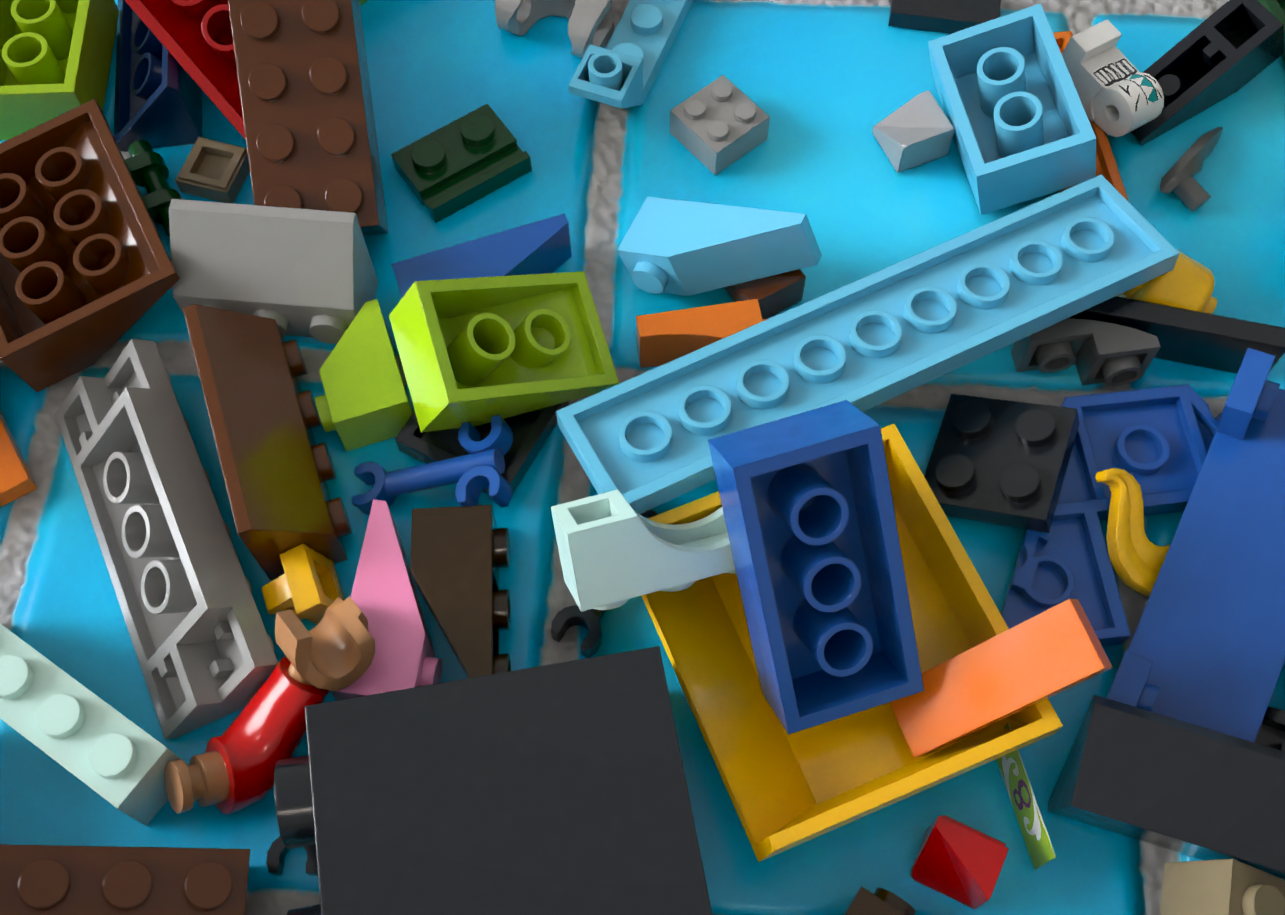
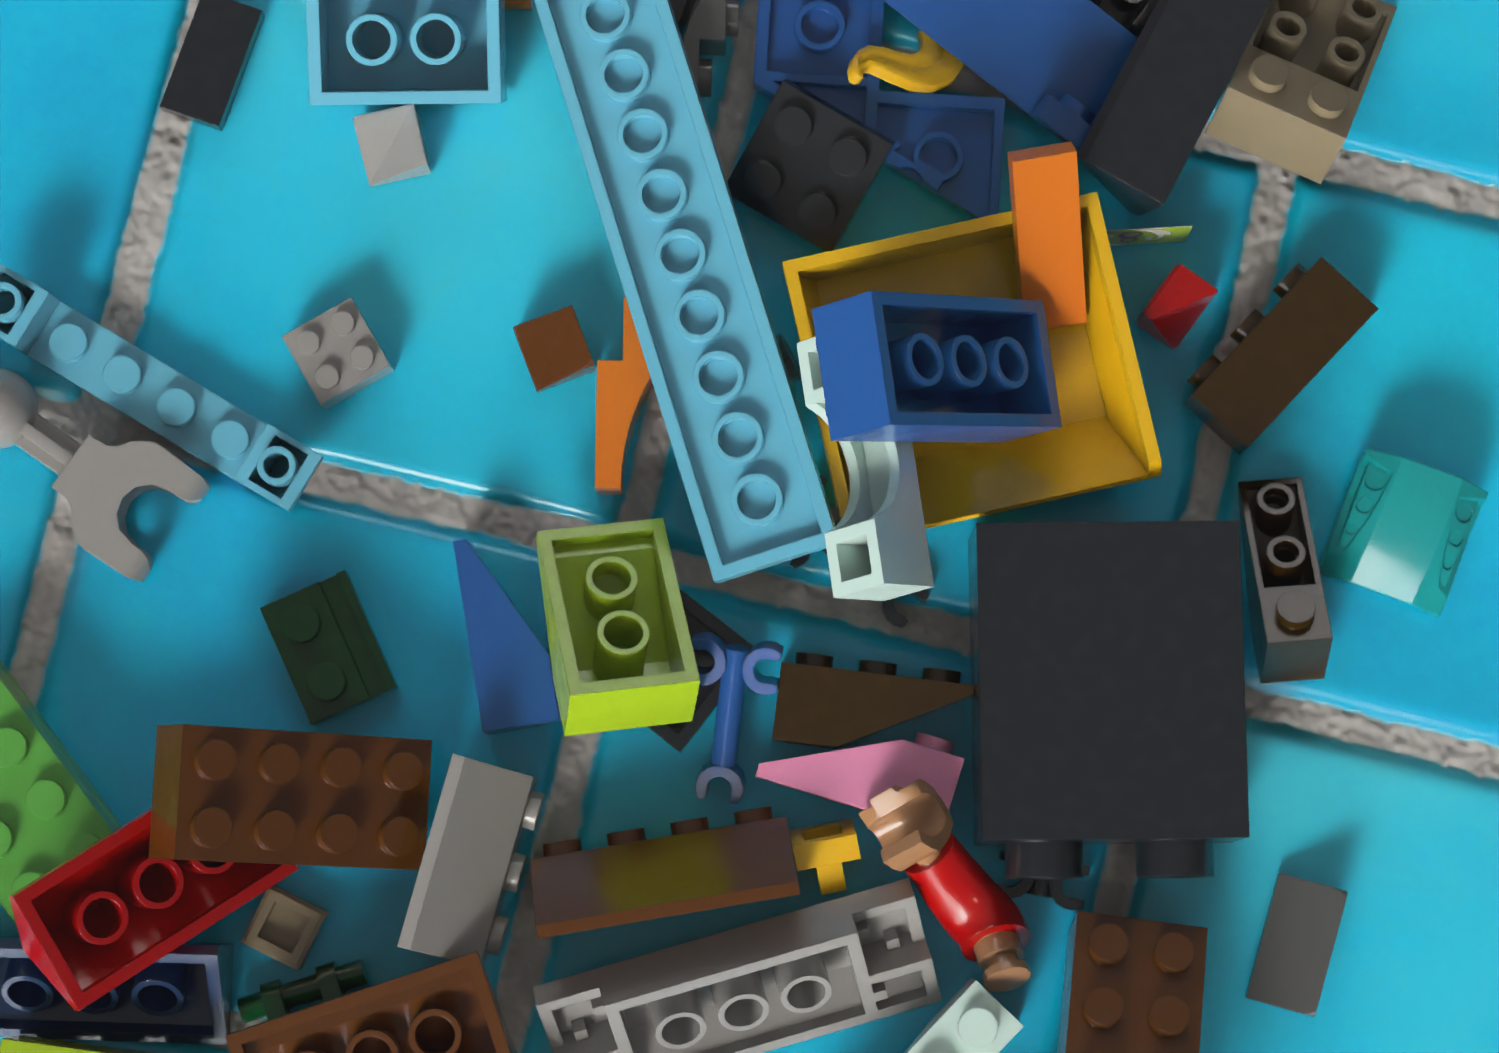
camera: 80 degrees left, 20 degrees up
lime slope [315,299,413,452] -> none
medium azure slope [617,196,822,296] -> none

